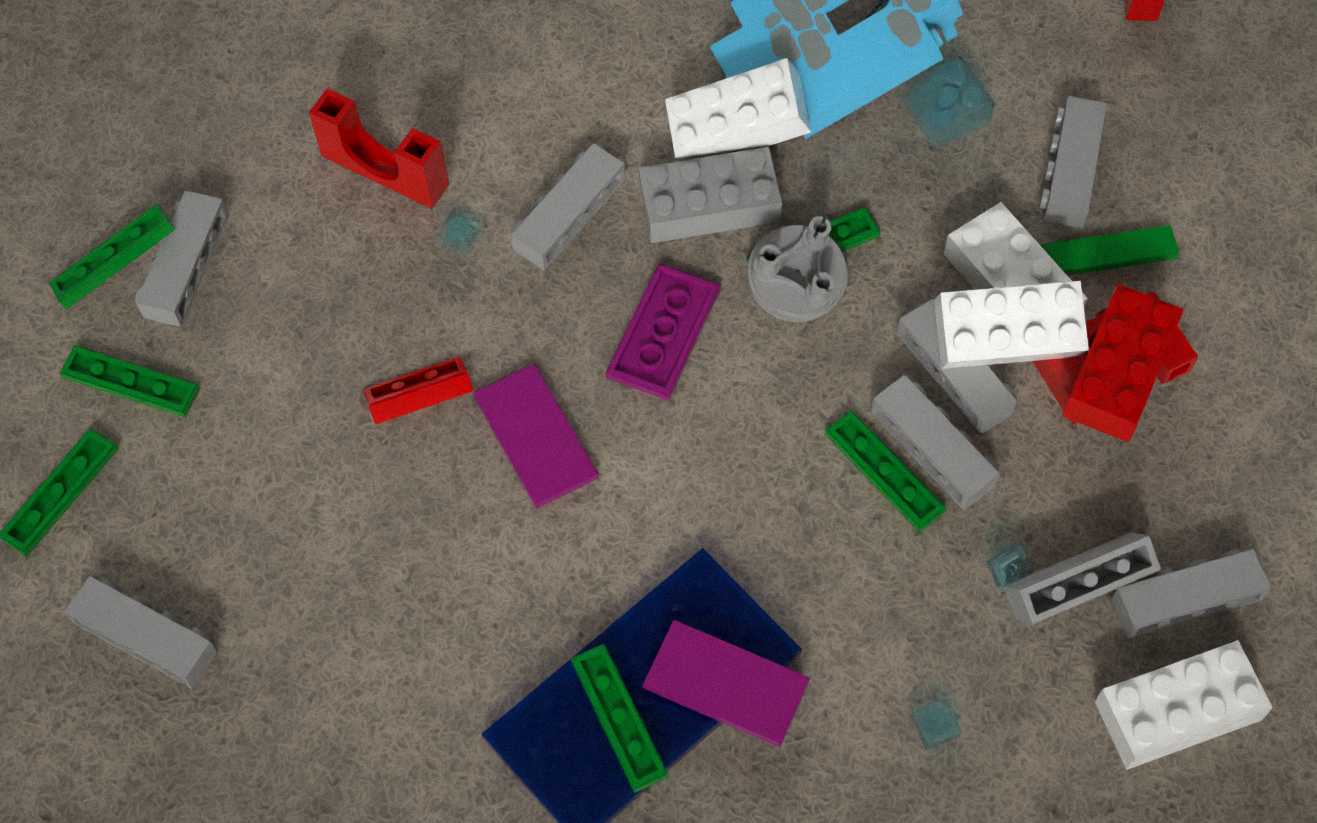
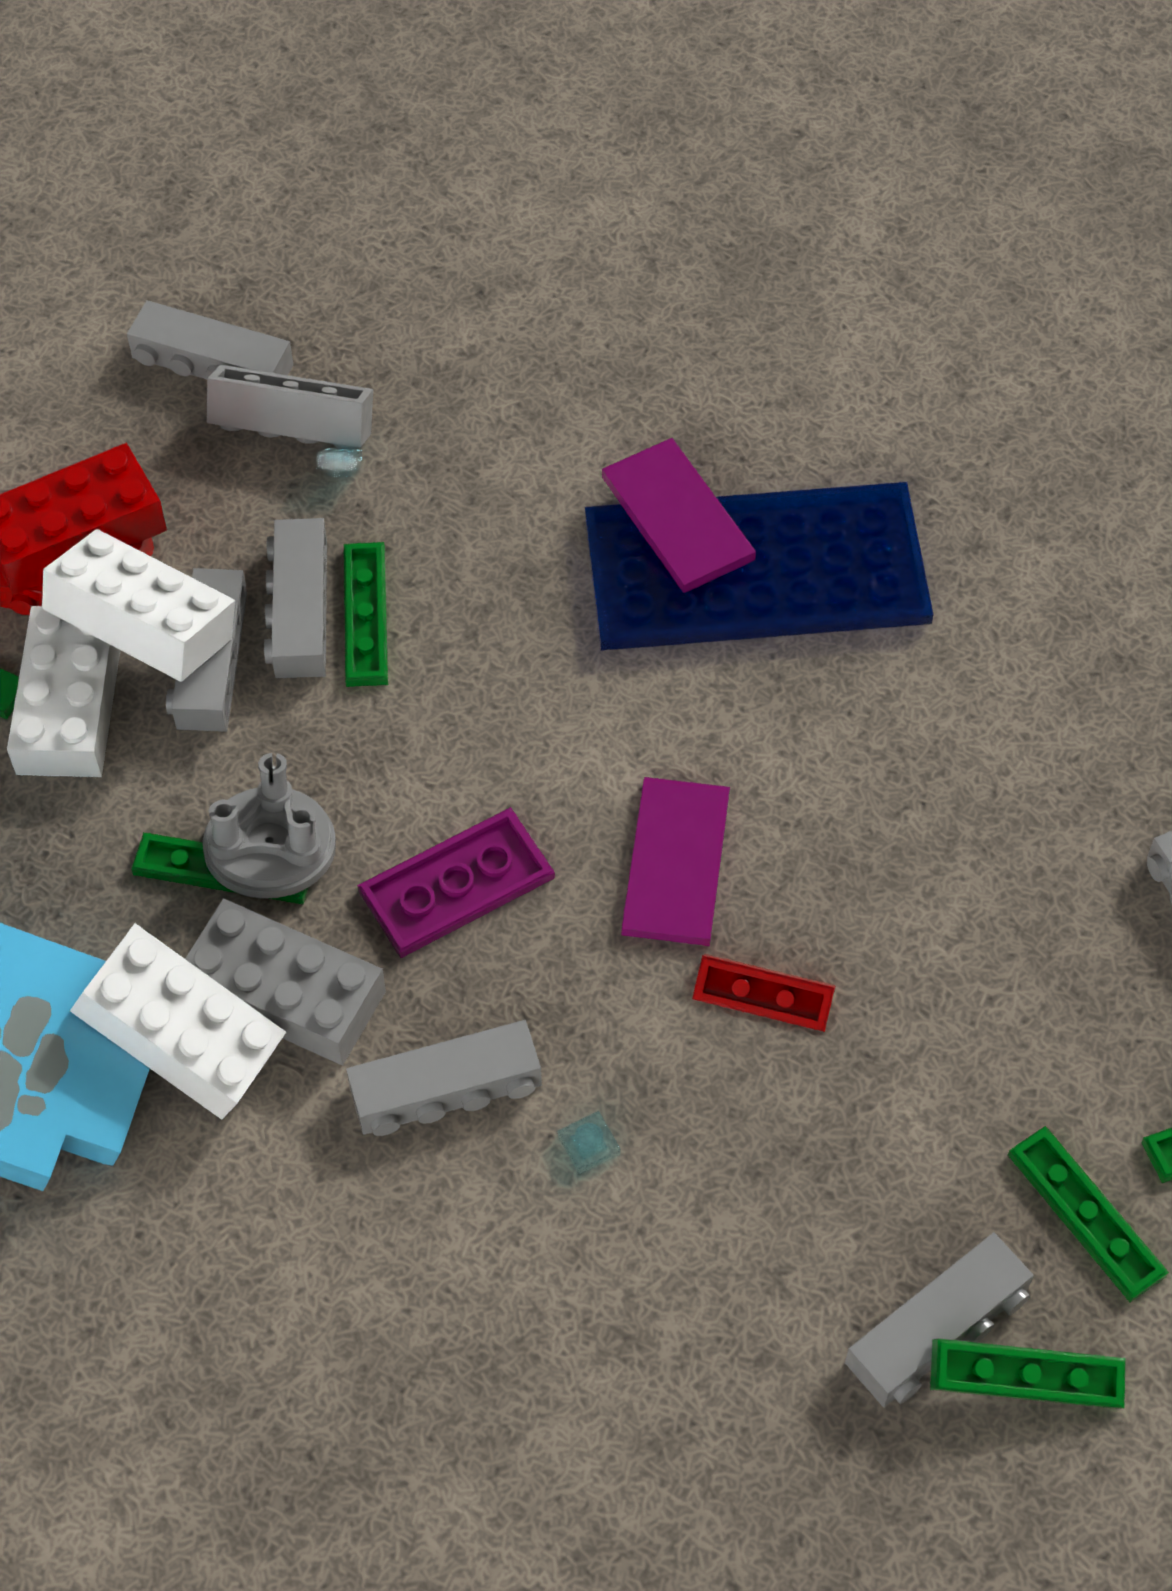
camera: 145 degrees left, 5 degrees down
red arch [309,88,449,209] -> none
green tile [571,644,668,793] -> none
clear light blue plate [911,699,962,750] -> none
white brick [1095,640,1273,770] -> none

